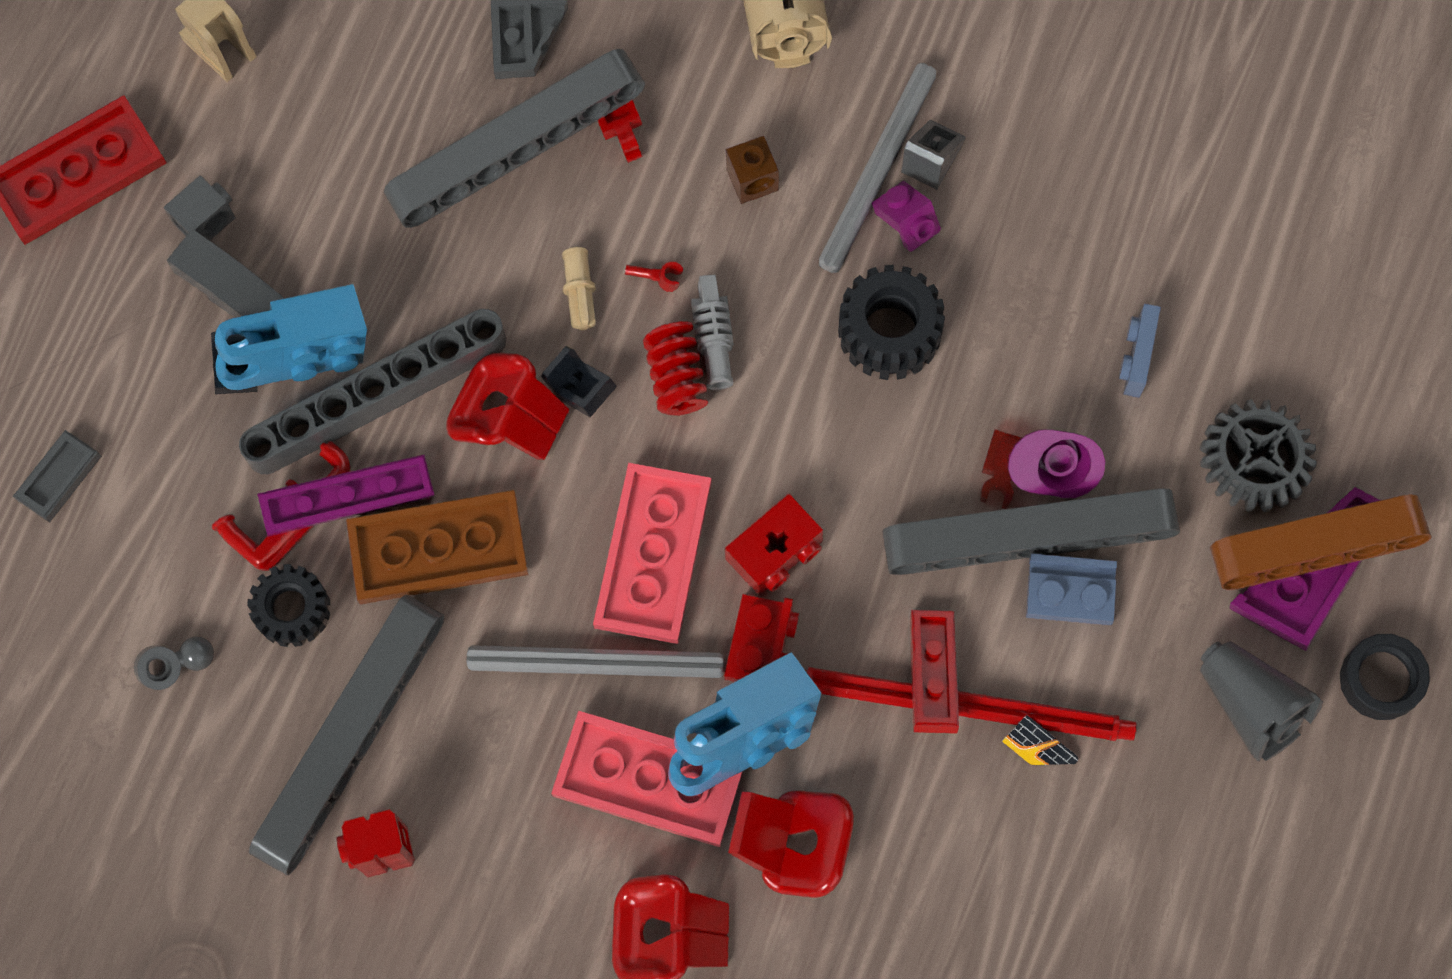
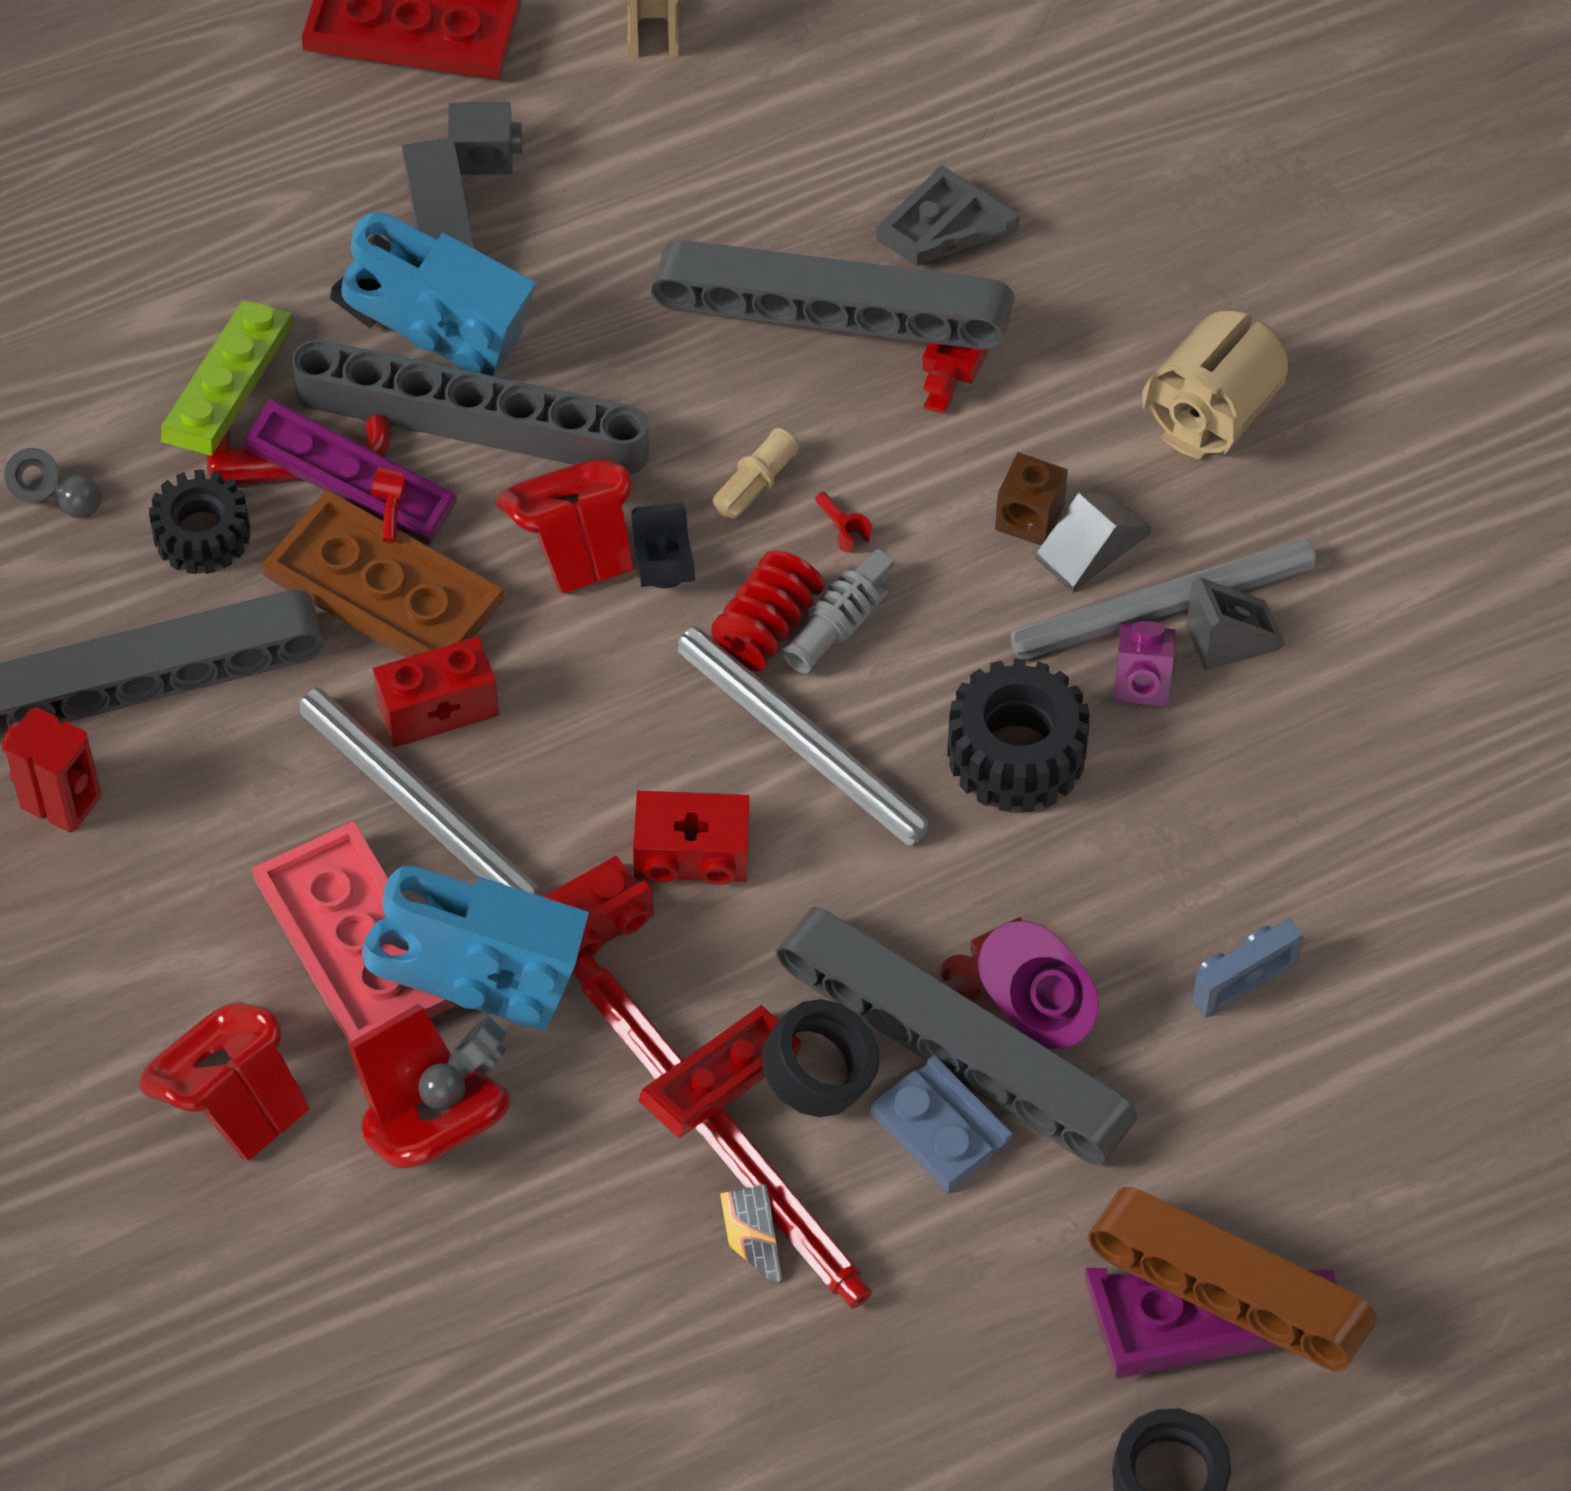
camera: 40 degrees right, 15 degrees down
dark grey tile [13,430,102,523] -> none
coral plate [593,463,712,644] -> none
dark grey gear [1200,399,1317,513] -> none
dark grey cone [1200,641,1323,762] -> none
none -> lime plate [161,300,292,456]
none -> red hand [371,466,406,543]
none -> red brick [372,636,499,748]
none -> dark grey plate [418,1016,506,1111]
none -> light grey axle [677,626,929,846]
none -> black tyre [762,999,879,1118]
none -> slope [1036,493,1151,592]

